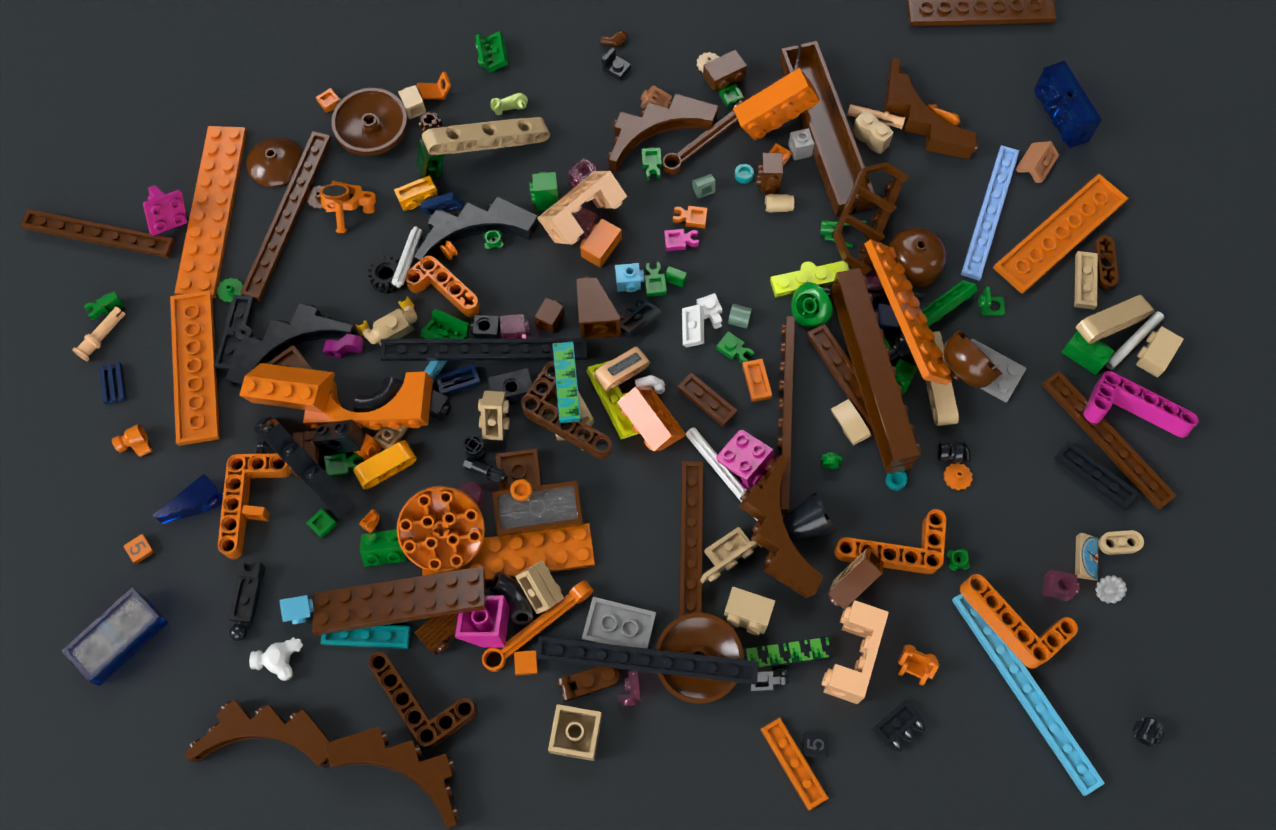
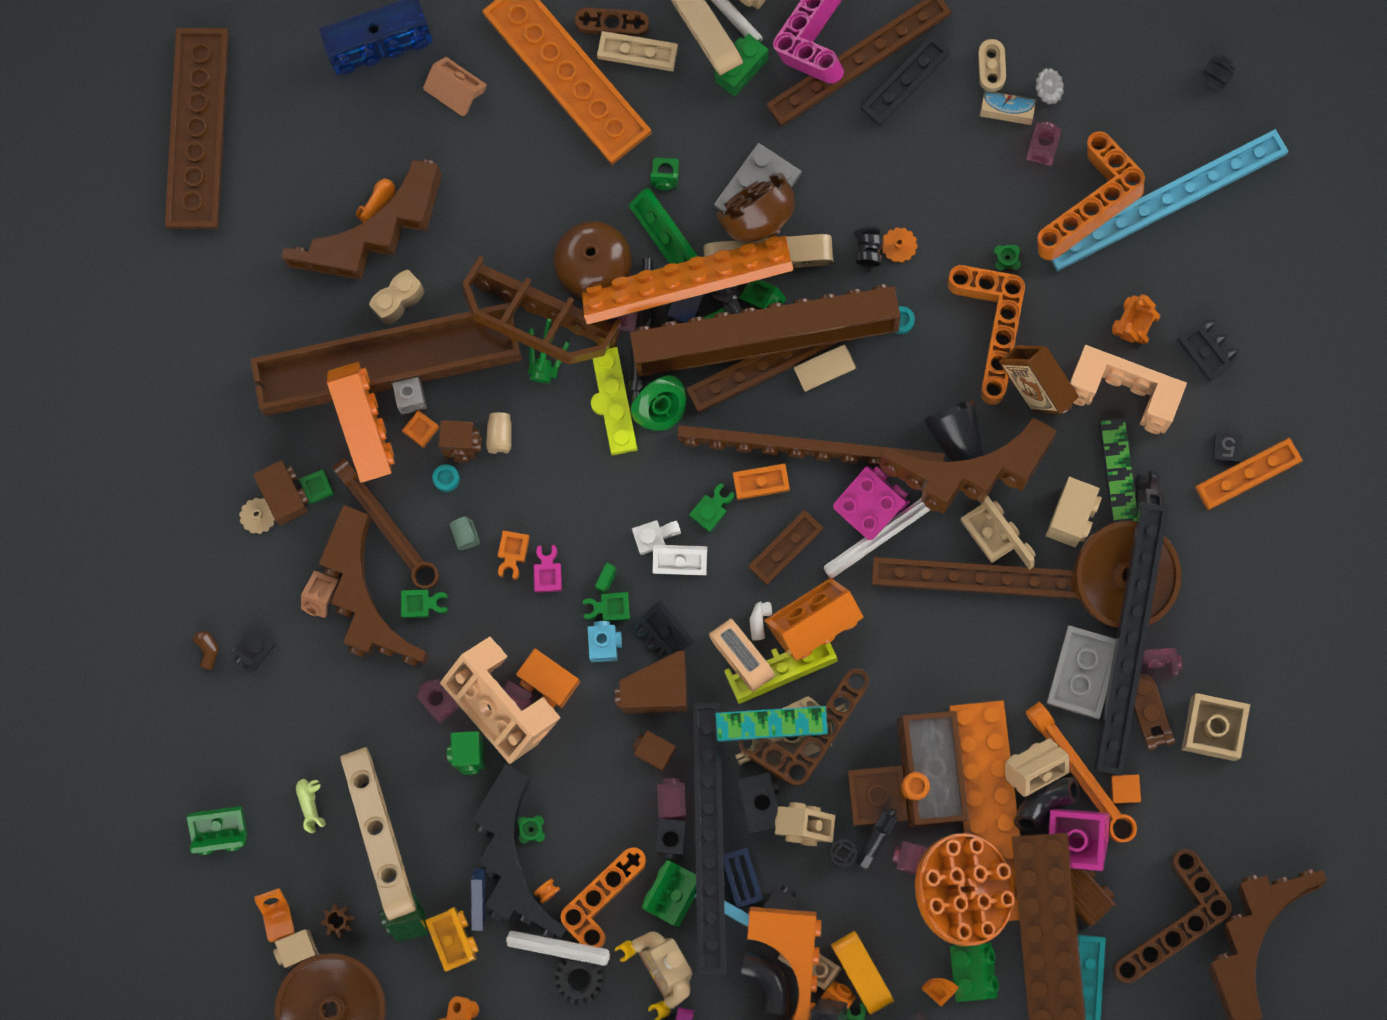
camera: 80 degrees left, 10 degrees up
sand green brick [728,304,752,329] -> none
green plate [820,452,843,469] -> none
light nougat pin [847,104,906,129] -> none
light blue tile [961,145,1019,281] -> none

